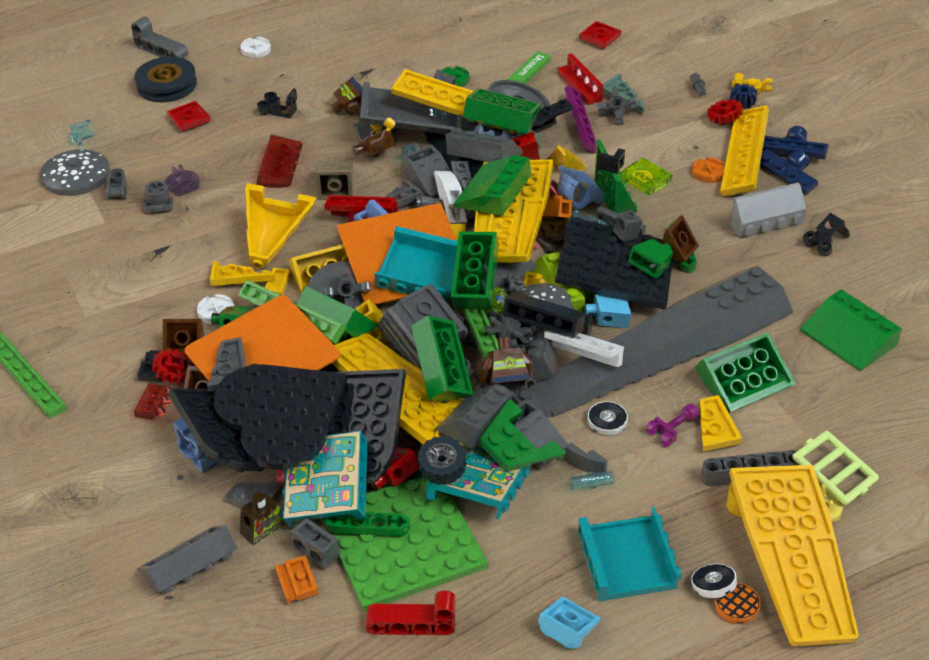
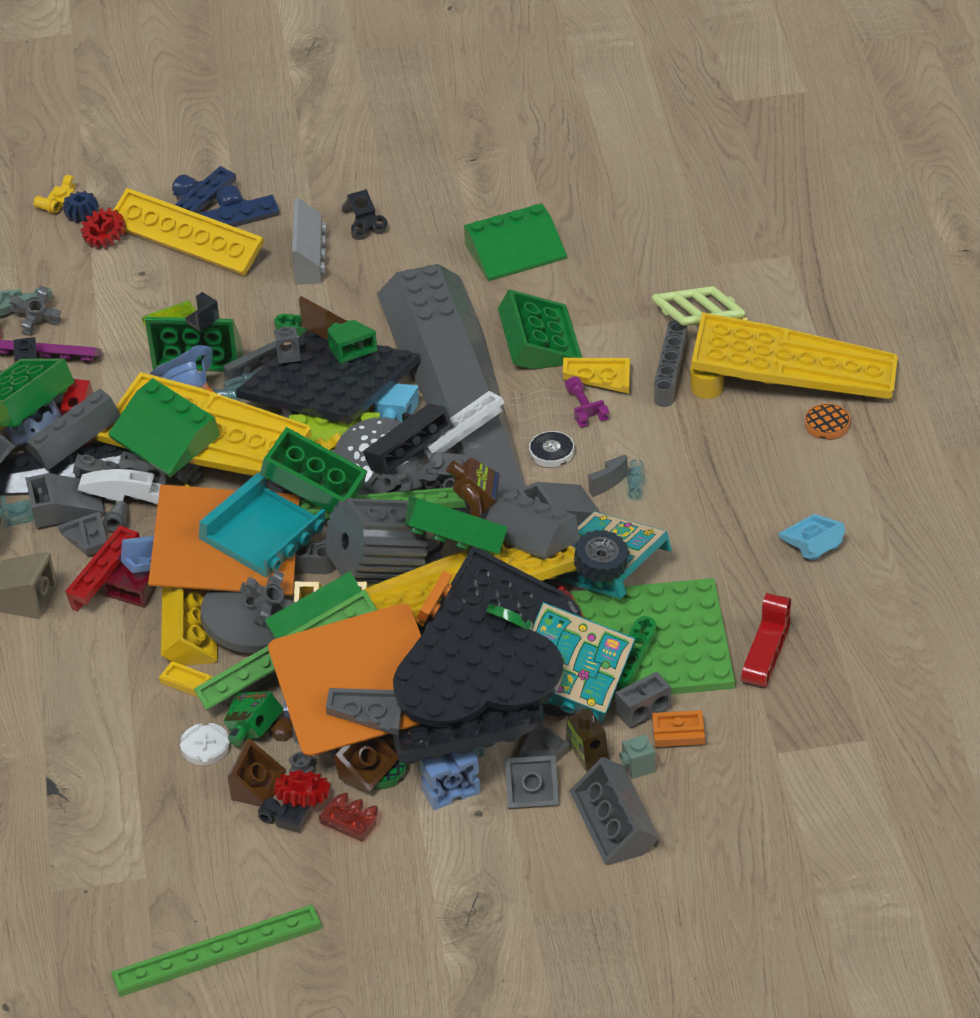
camera: 70 degrees left, 0 degrees up
yellow wing [210,261,275,286] -> none
yellow cone [245,183,316,269] -> none
green wing [478,399,566,472] -> none
yellow slope [549,145,587,171] -> none
teal panel [578,506,682,602] -> none
dark grey axle [690,73,706,96] -> none
tile [691,564,737,598] -> none
orange tile [692,157,725,183] -> none
none -> orange plate [415,571,452,626]
none -> green tile [485,604,533,630]
none -> dark grey slope [505,755,559,809]
none -> sand green brick [619,734,655,779]

